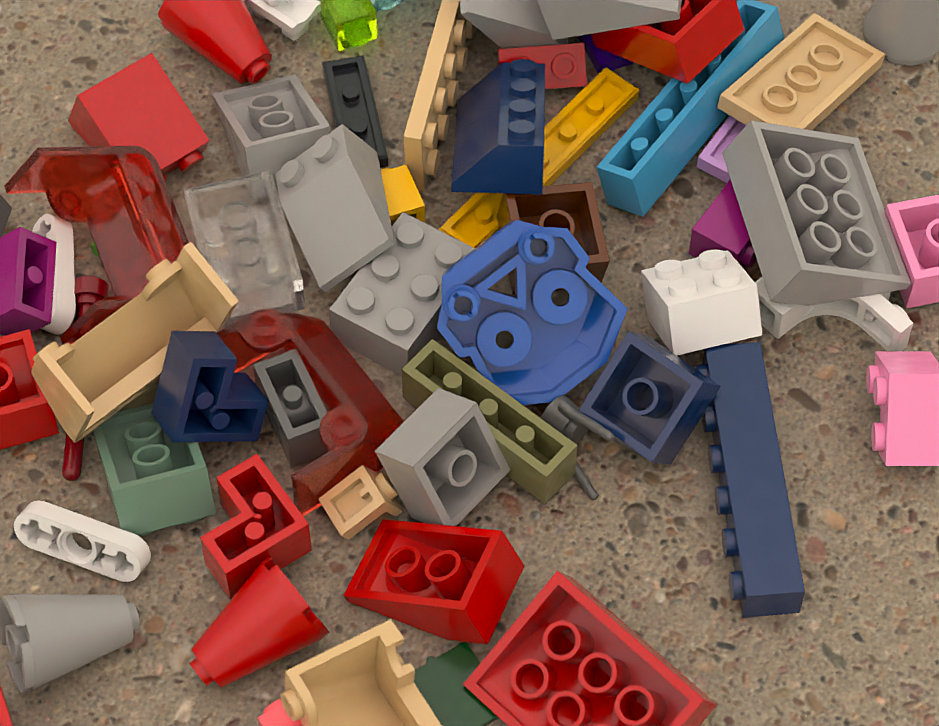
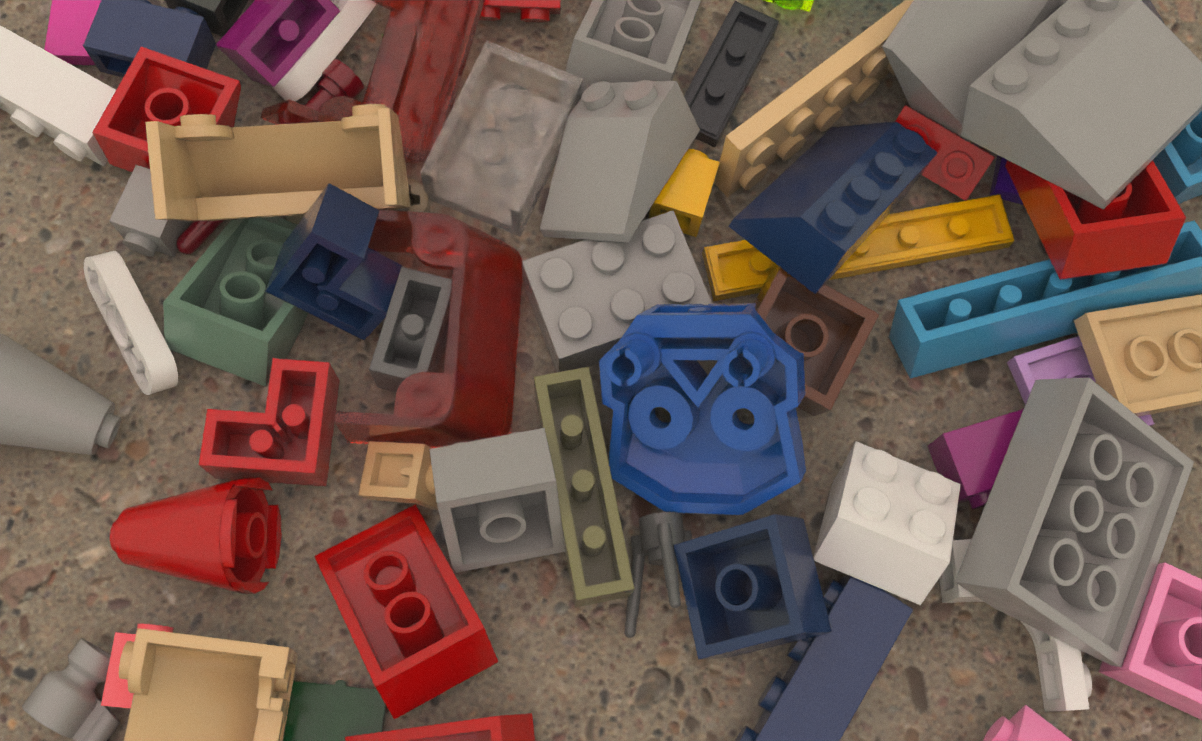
camera: 30 degrees right, 15 degrees up
none -> light grey brick [109,165,191,257]

